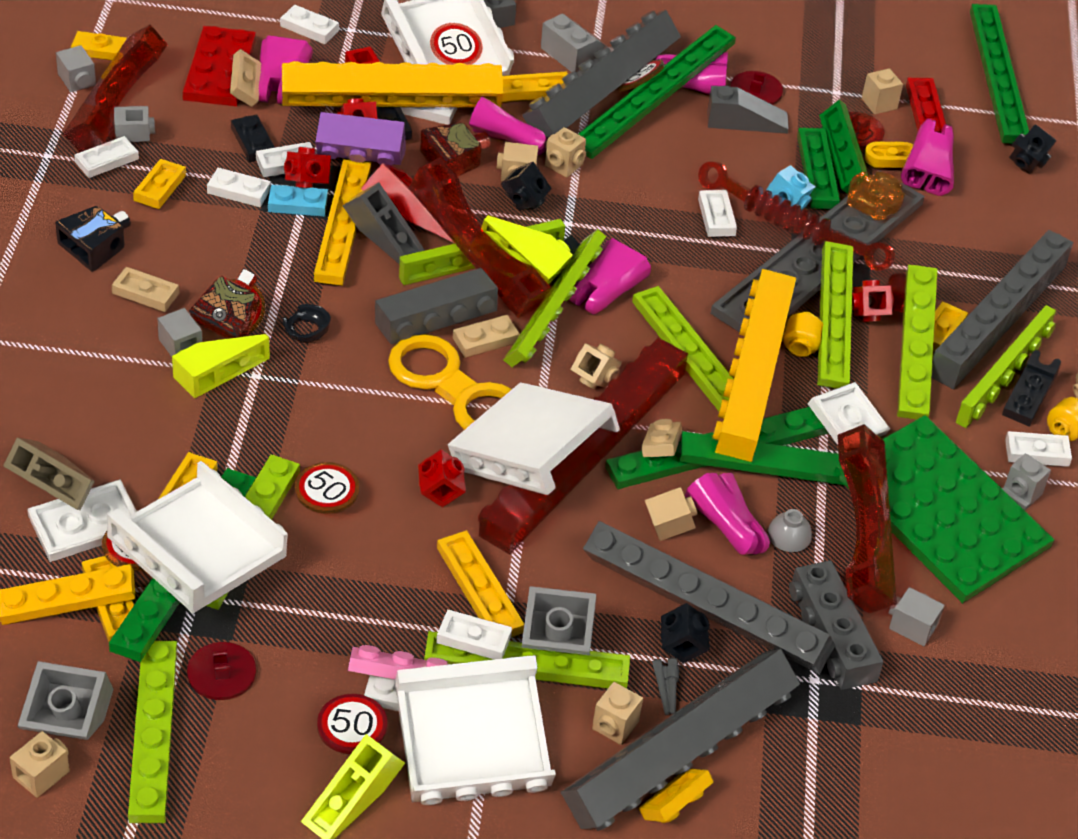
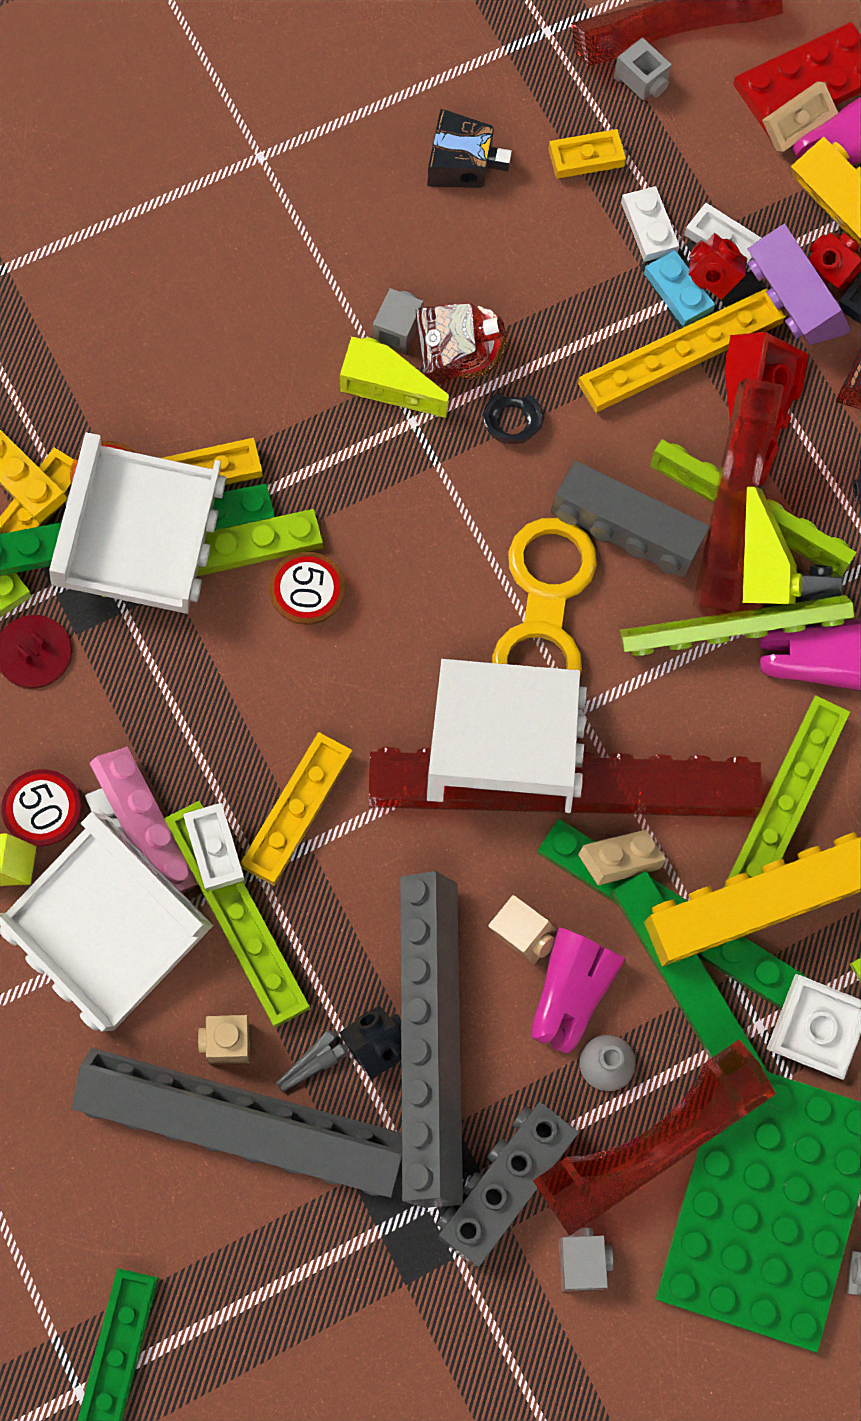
camera: 55 degrees right, 25 degrees up
dark tan slope [3,437,95,510] -> none
white tile [27,479,137,562] -> none
white plate [74,136,139,178] -> none
tan plate [112,267,180,312] -> none
black plate [231,114,275,163] -> none
dark grey slope [343,182,425,265] -> none
red brick [418,449,466,508] -> none
tan plate [453,315,520,358] -> none
light grey slope [522,586,596,655] -> none
tan brick [570,343,622,389] -> none
yellow plate [639,769,714,823] -> none

